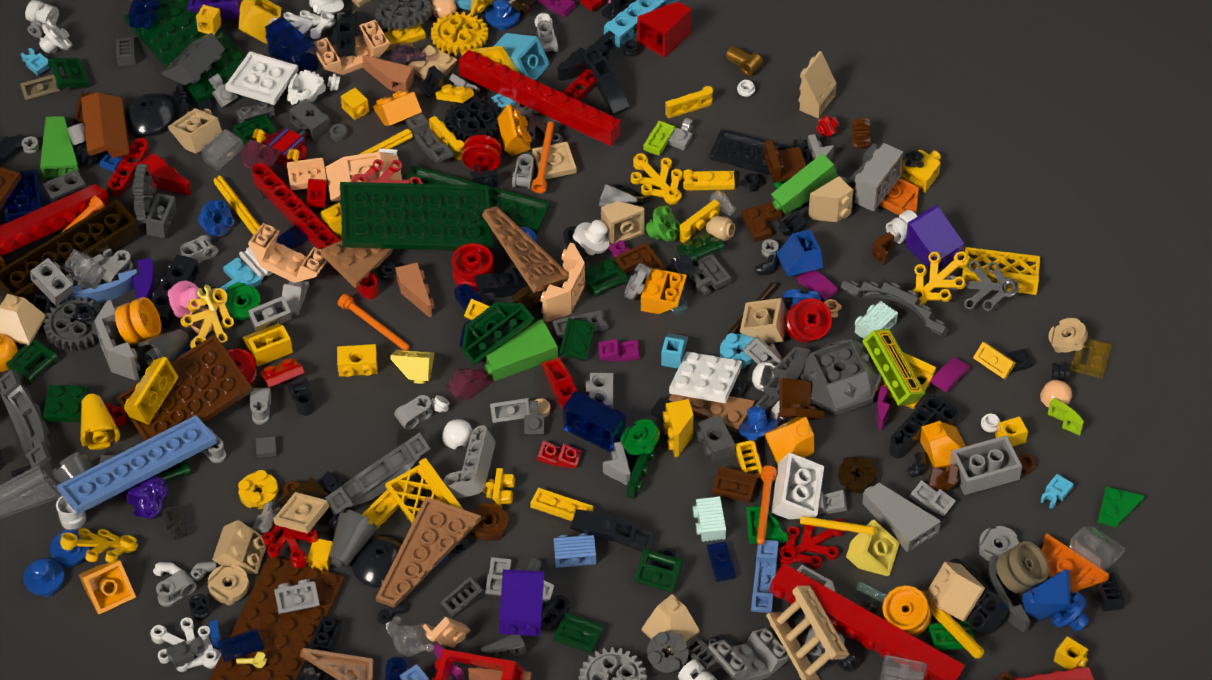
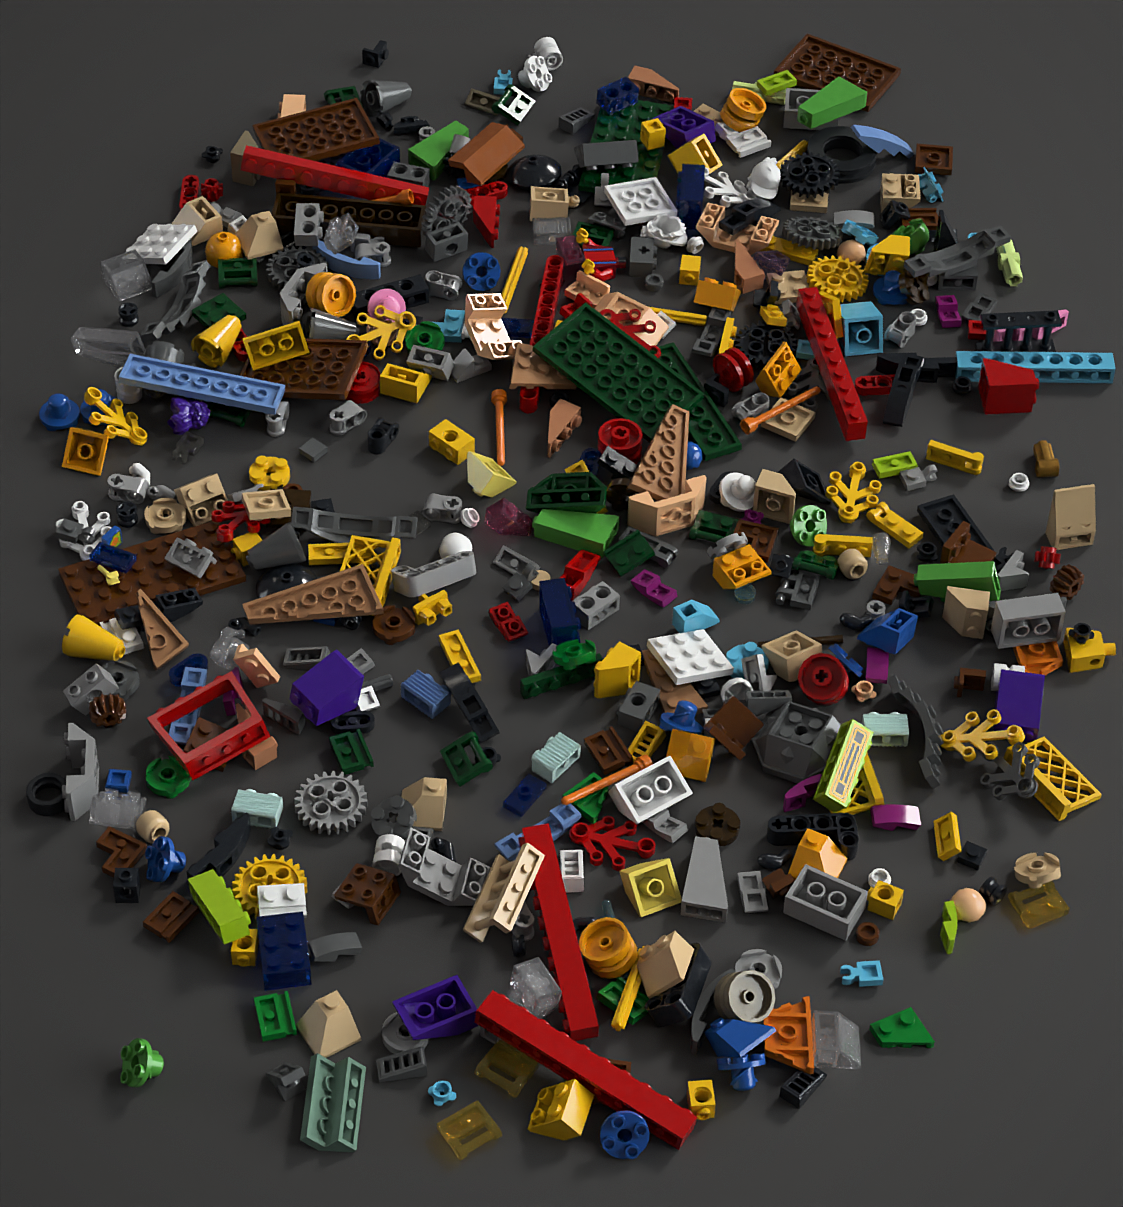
camera: 45 degrees right, 5 degrees down
dark purple slope [132,258,155,301] -> none
light yellow hand [197,285,215,312] -> none
red plate [259,358,304,387] -> none
yellow bar [800,516,877,535] -> none

